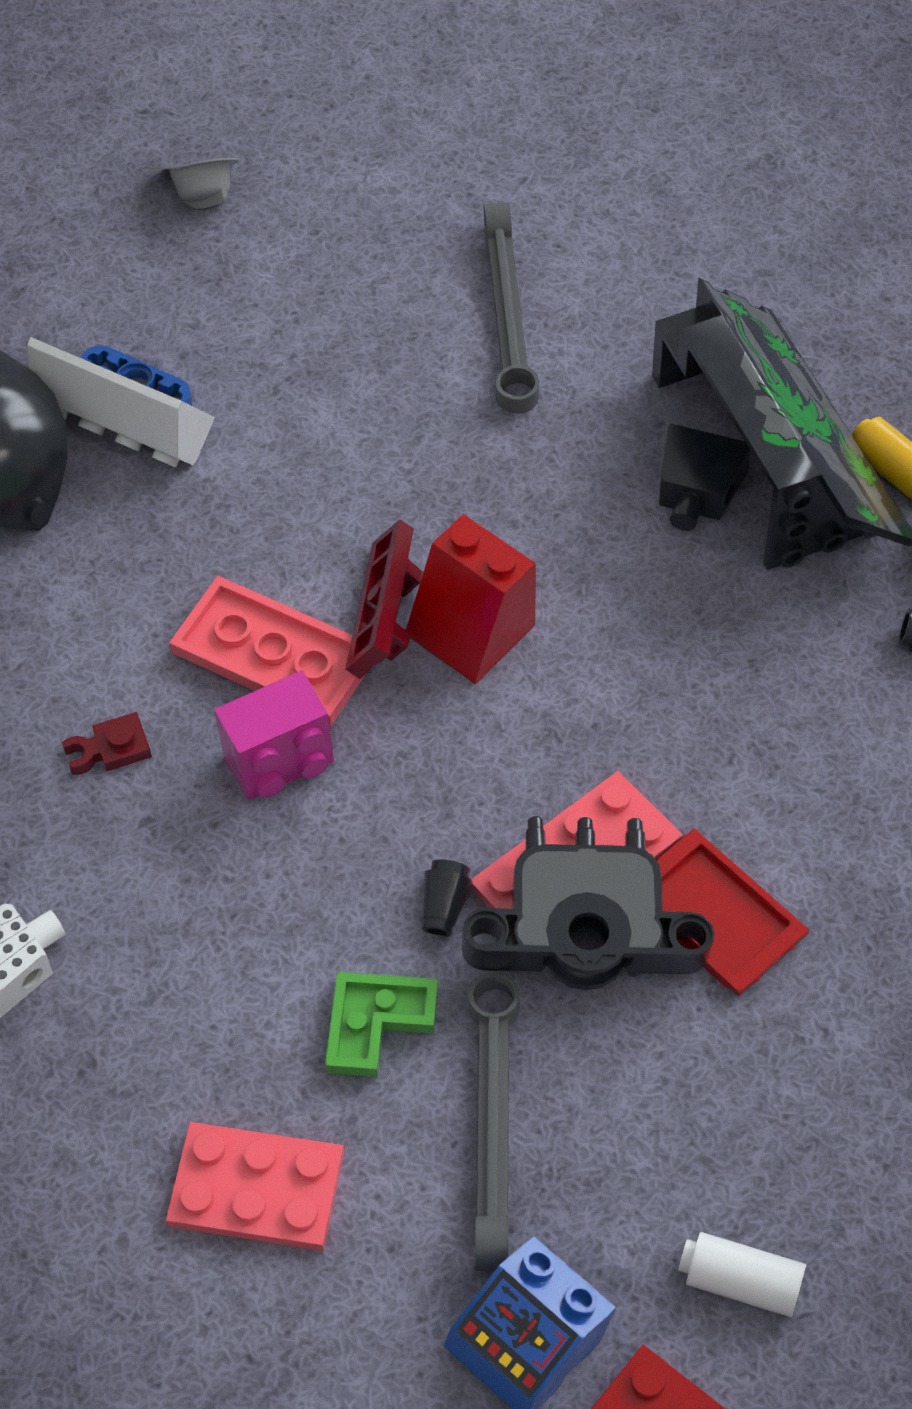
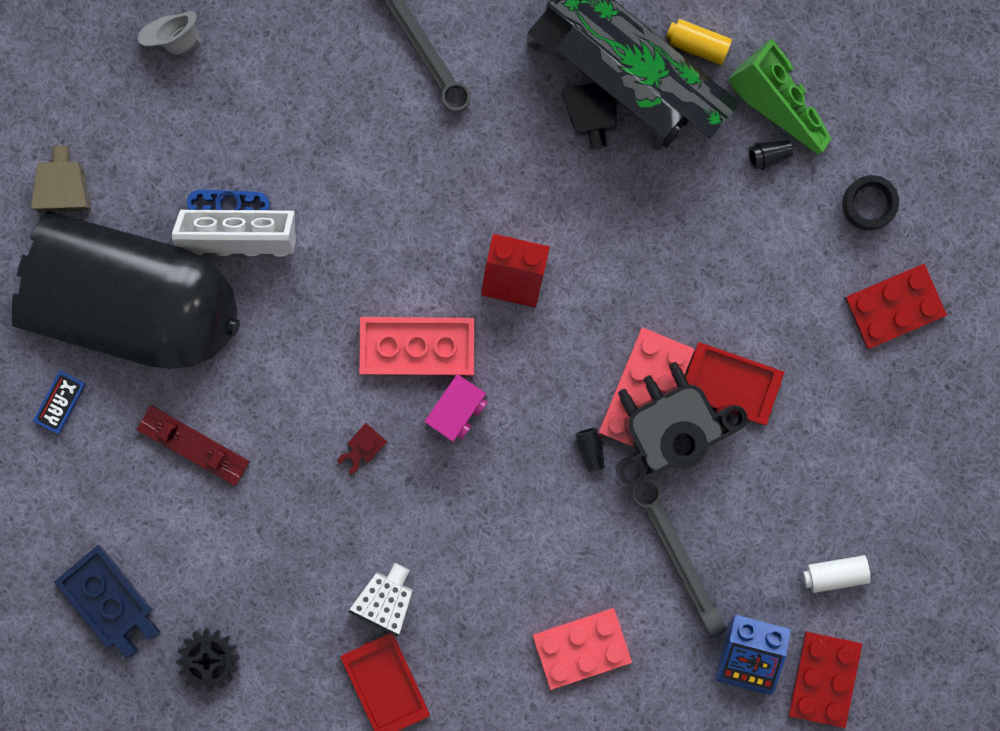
camera: 30 degrees left, 30 degrees up
bright green plate [325,972,439,1077] -> none
dark red hinge [345,519,422,679] -> none

